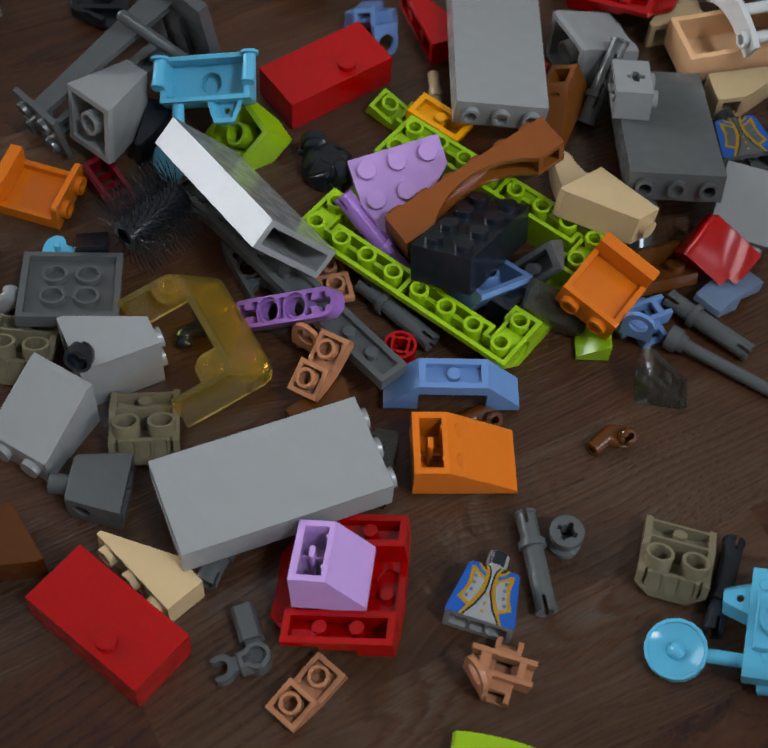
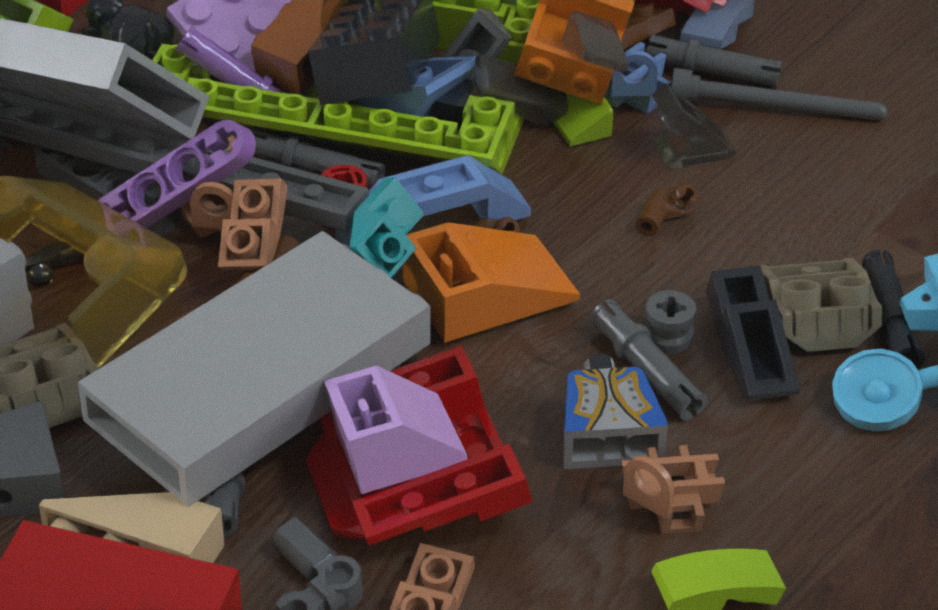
camera: 20 degrees left, 15 degrees down
none -> teal slope [350,177,424,278]
none -> clear smoke slope [561,10,629,73]
none -> black slope [705,265,800,401]

